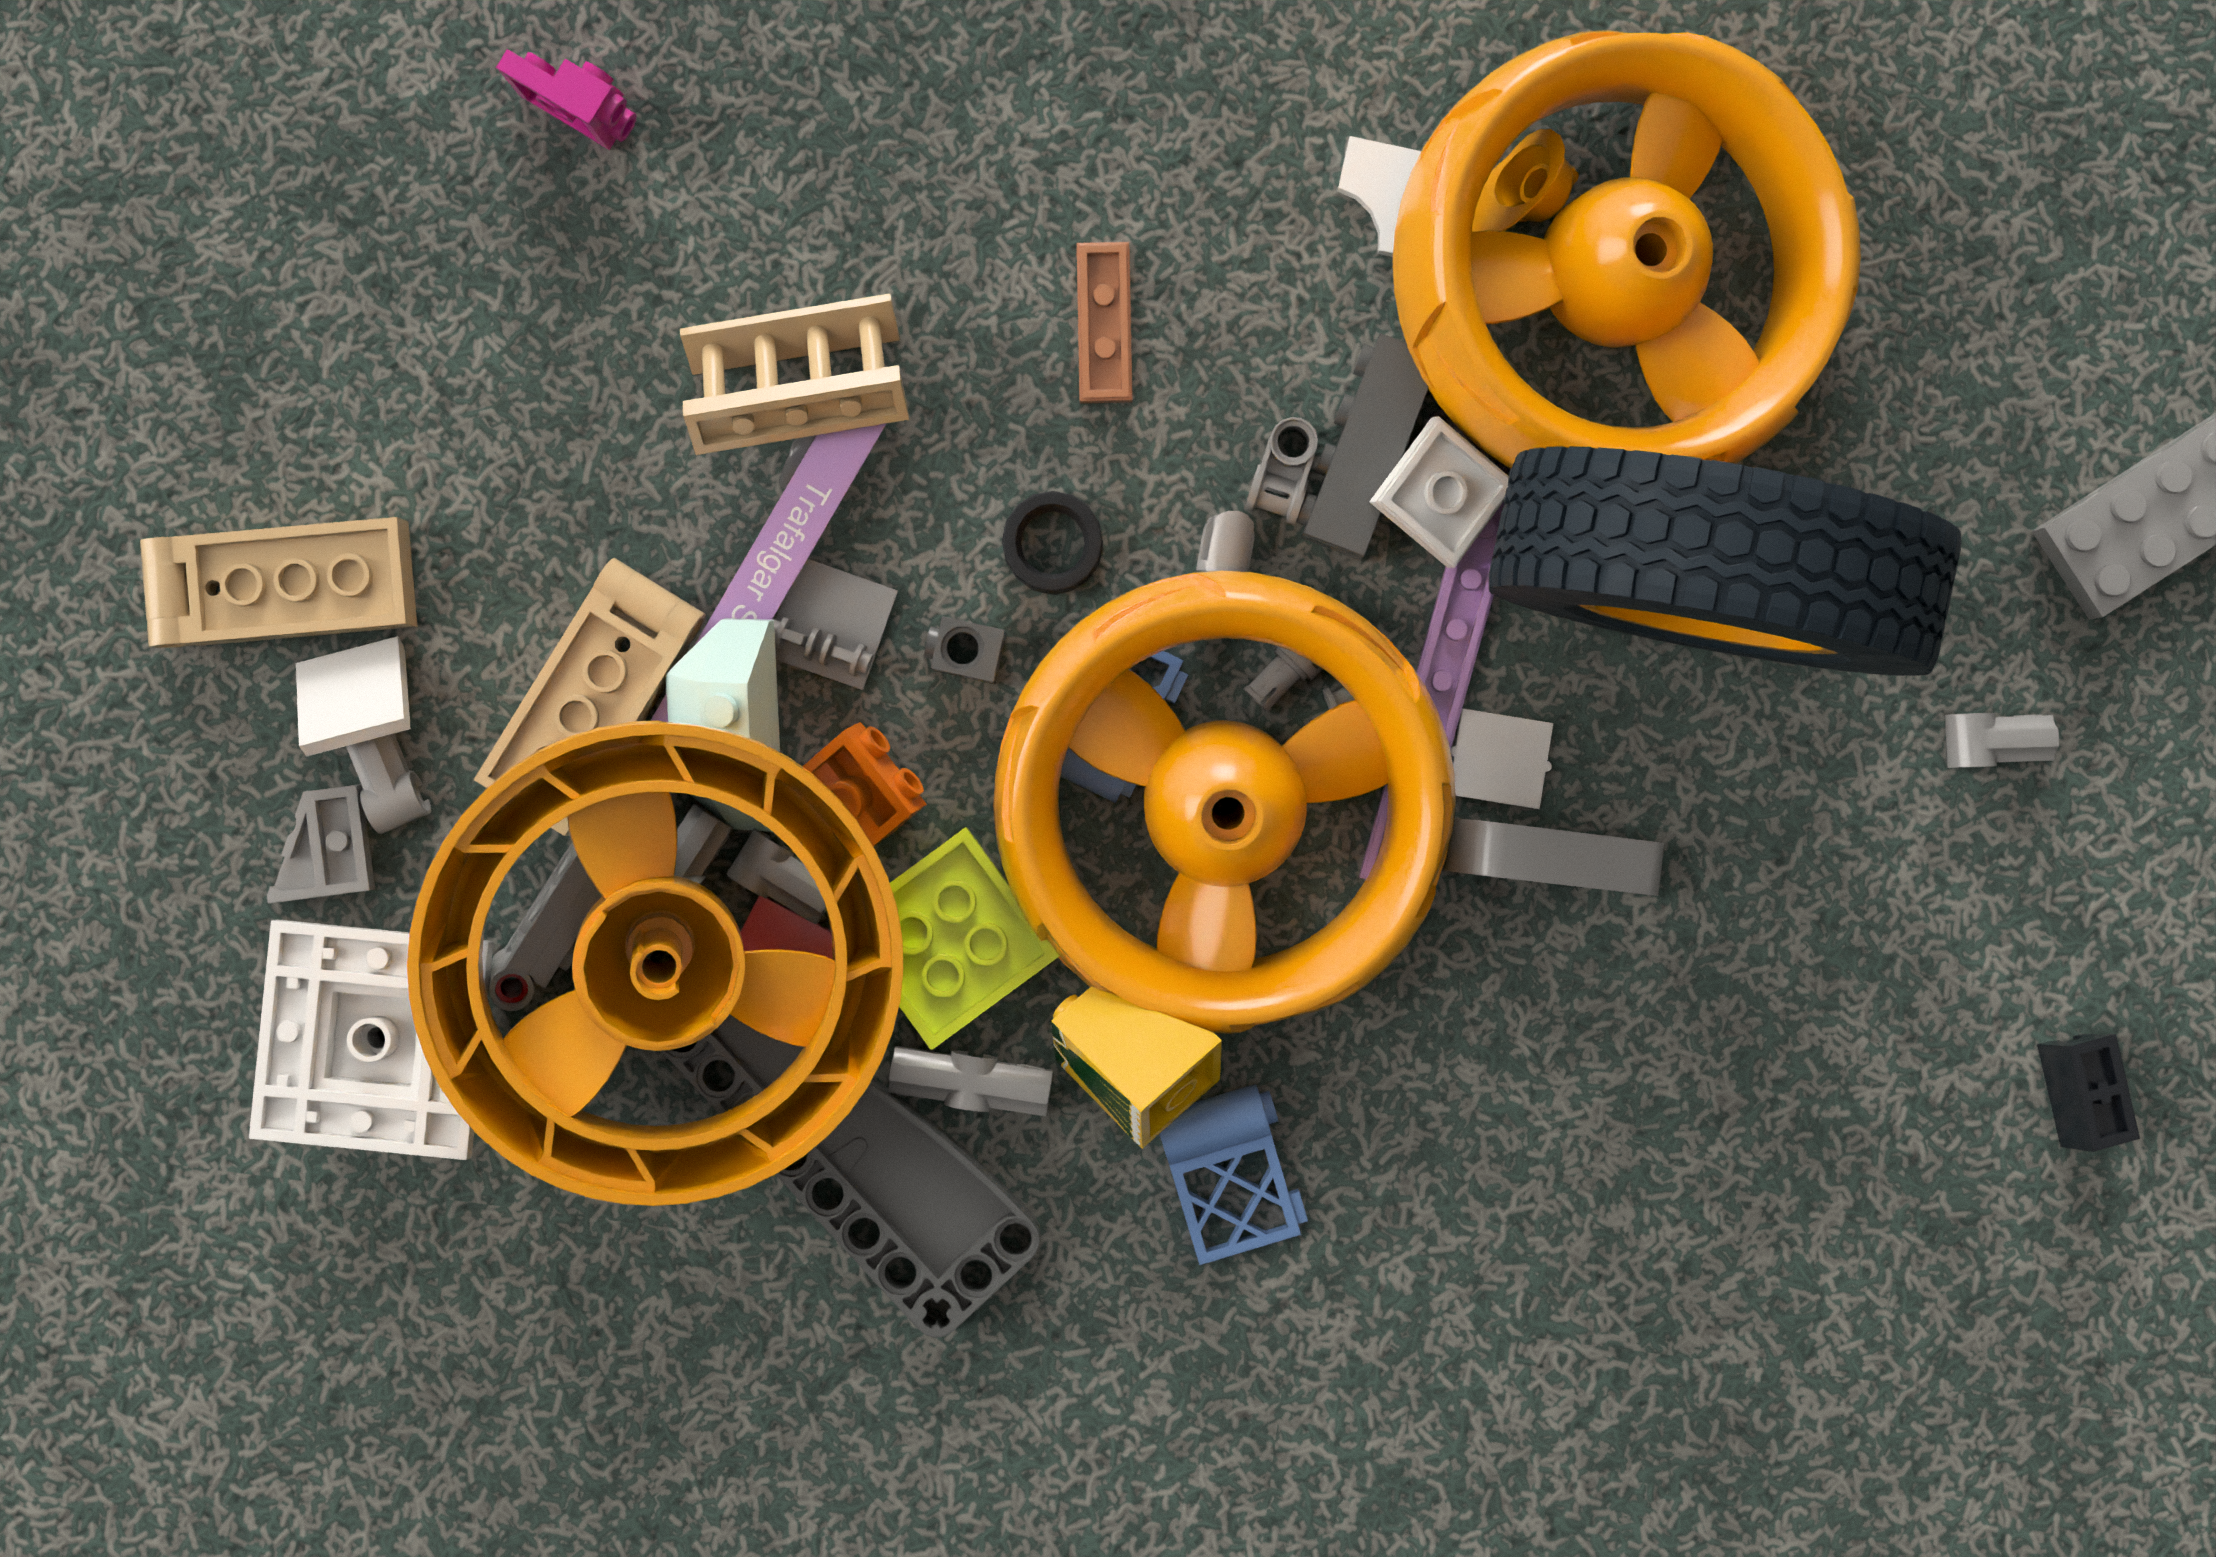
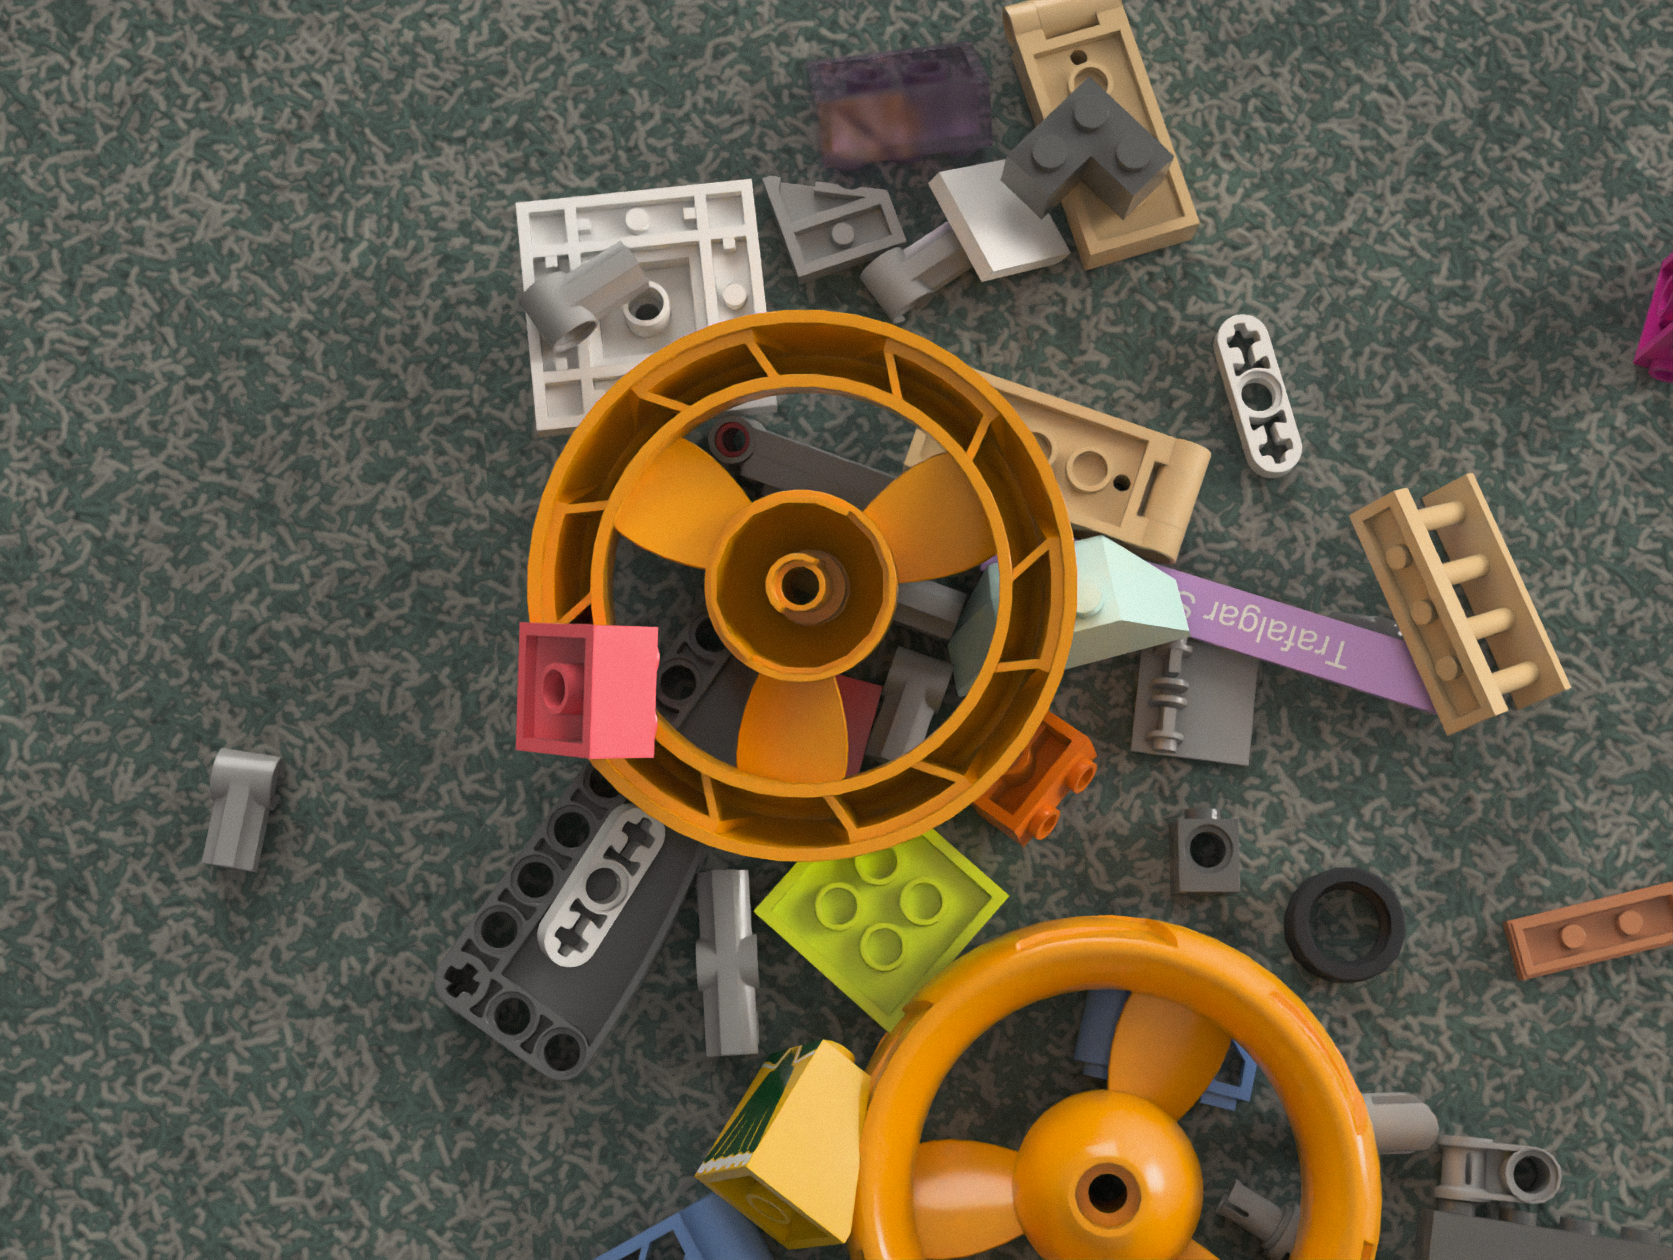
camera: 75 degrees right, 10 degrees down
none -> light grey piece [202,748,286,873]
none -> coral slope [516,622,660,759]
none -> light grey piece [519,241,650,353]
none -> white beam [537,803,665,967]
none -> slope [806,41,993,171]
none -> dark grey brick [1000,76,1174,220]
none -> white beam [1213,314,1302,479]

